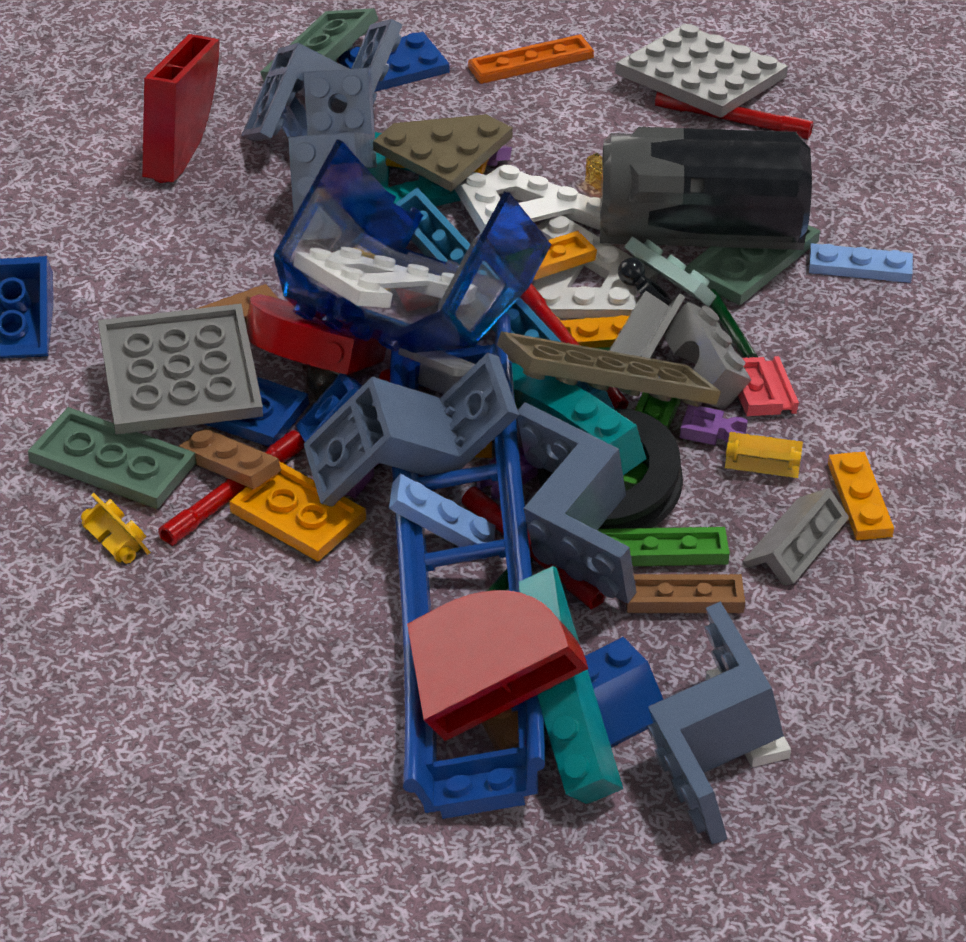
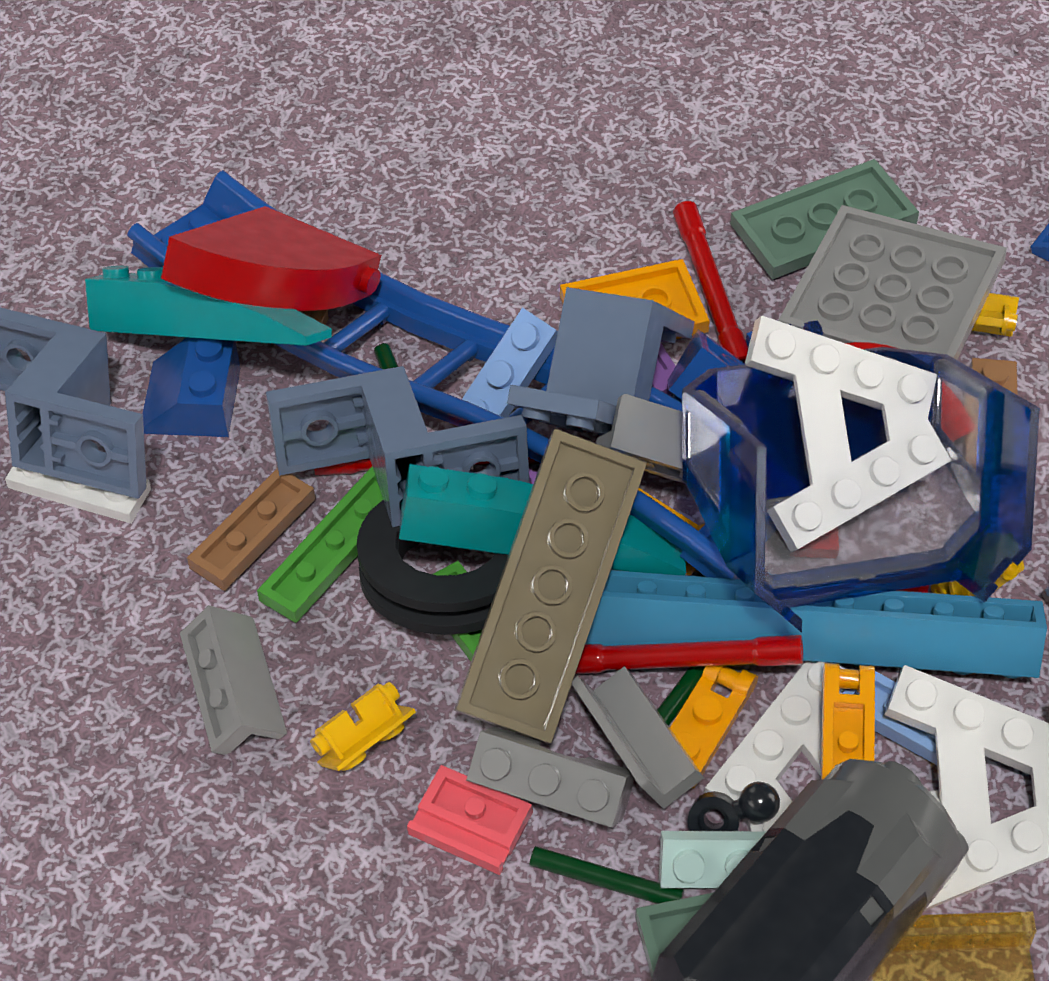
camera: 130 degrees right, 10 degrees up
yellow hinge [81,493,151,564] -> none
medium nougat plate [178,428,281,489] -> none
medium lavender plate [680,404,748,445] -> none
light orange plate [828,451,894,540] -> none

